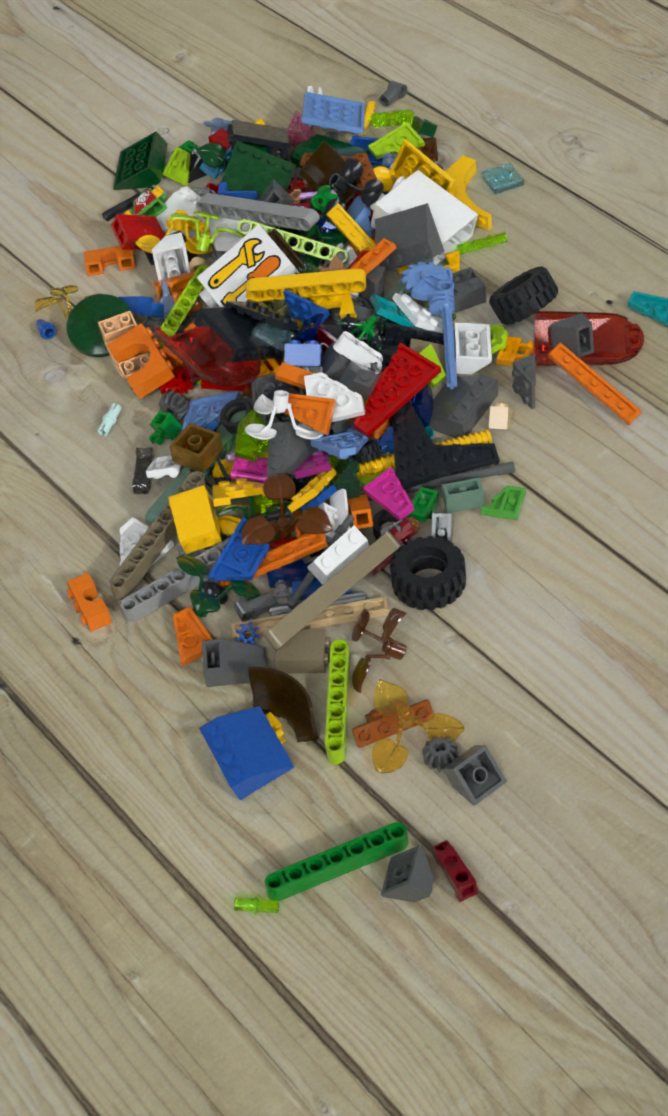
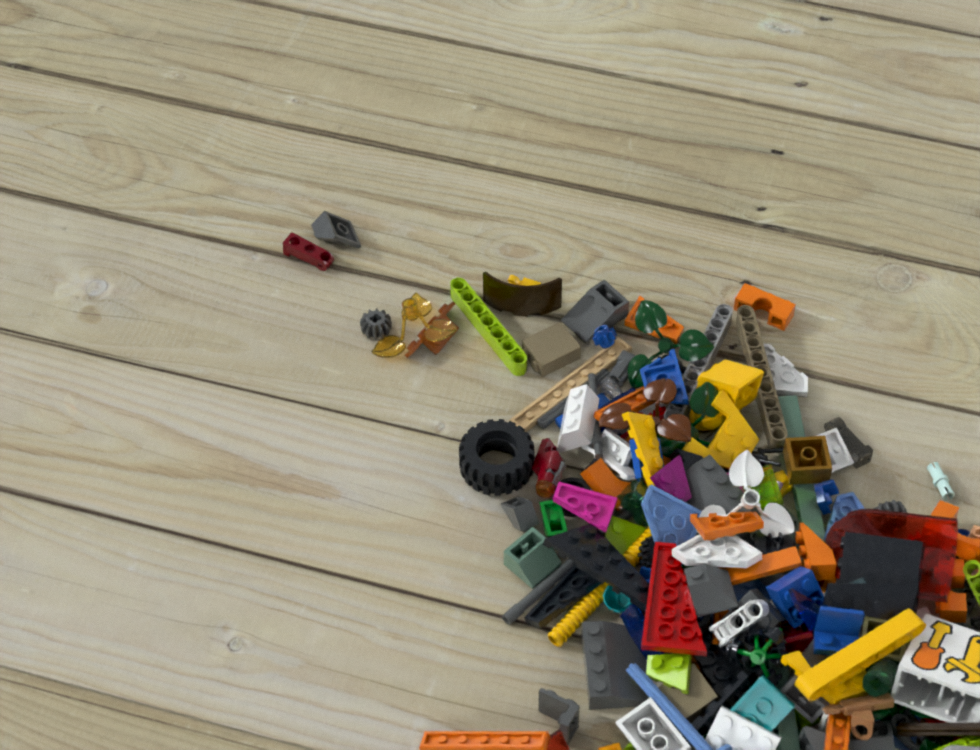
camera: 140 degrees right, 5 degrees up
green brick [149,411,182,445] -> none
blue slope [199,706,294,800] -> none
black tyre [220,399,256,435] -> none
clear neon green axle [234,896,280,915] -> none
dark tan beam [263,531,401,651] -> none
green beam [264,822,409,901] -> none
reddish brown plant [352,608,407,693] -> none
dark grey slope [442,745,507,806] -> none
bright green wing [481,485,526,520] -> none
tan slope [489,403,513,430] -> none
none -> orange slope [795,523,836,581]

